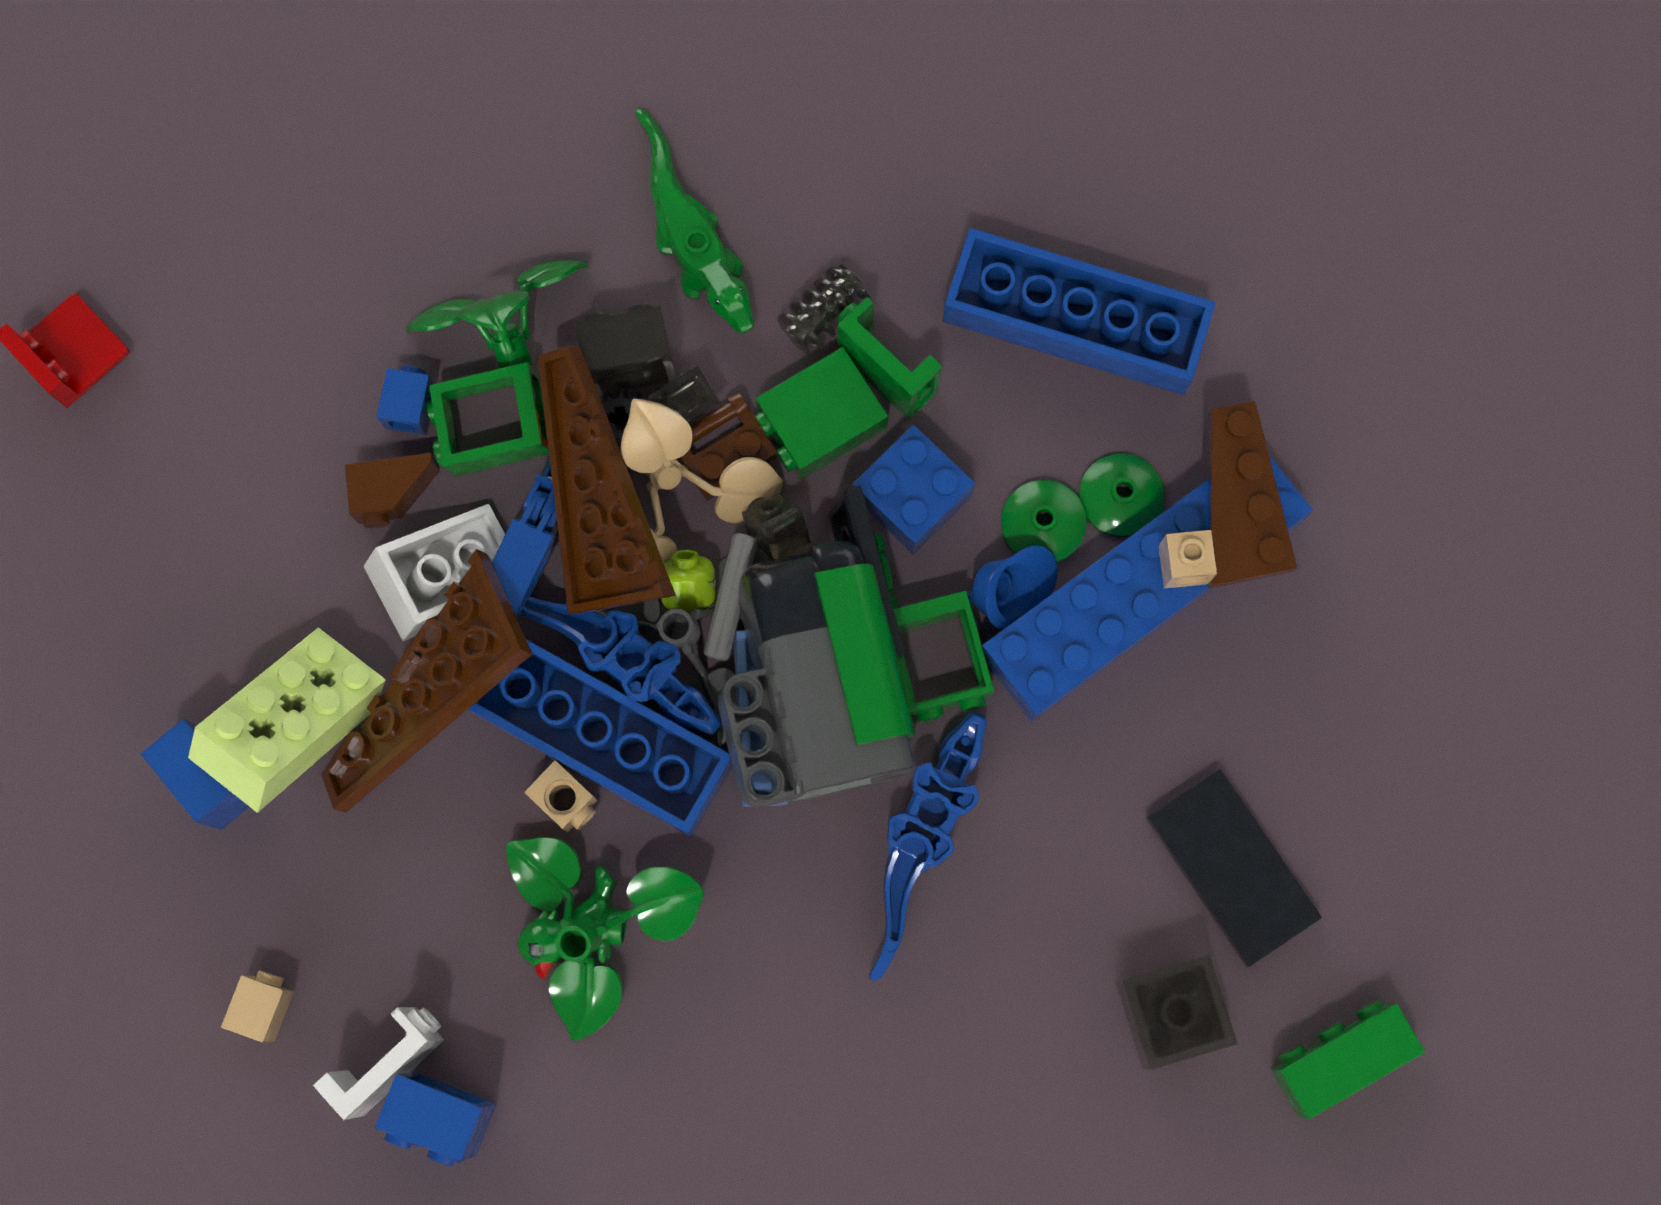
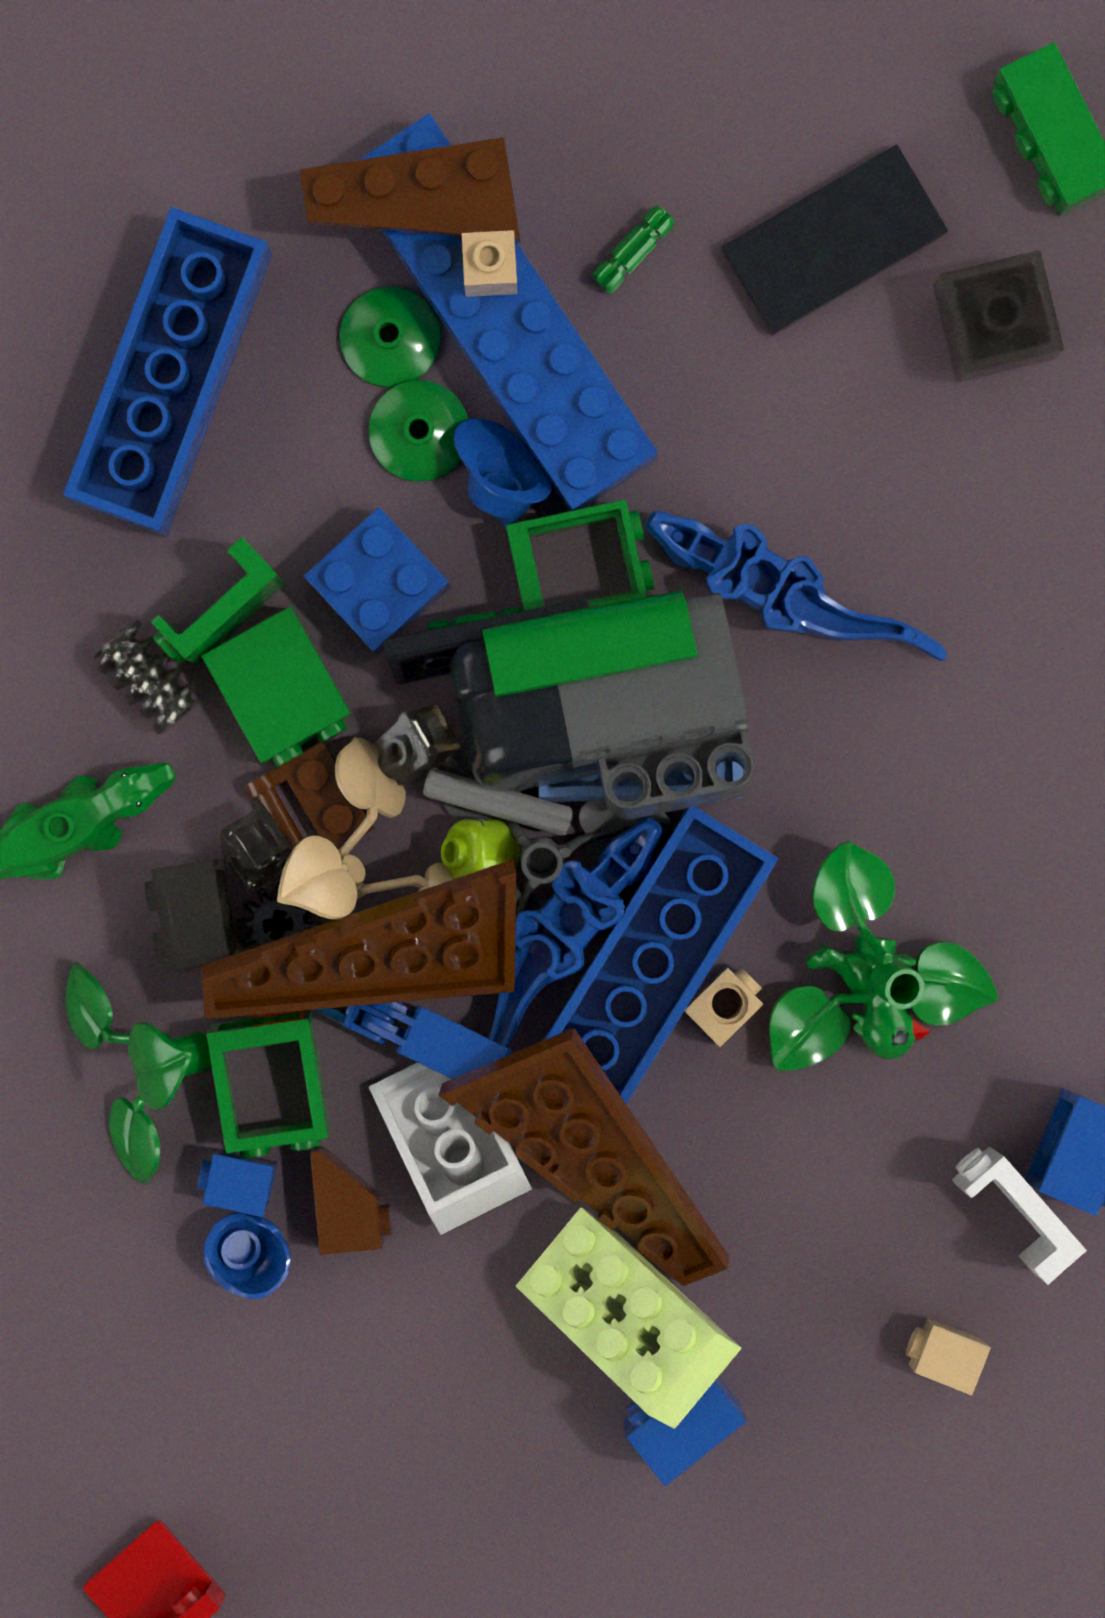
camera: 90 degrees left, 10 degrees up
none -> blue hair [204,1213,291,1299]
none -> green axle [592,205,674,294]

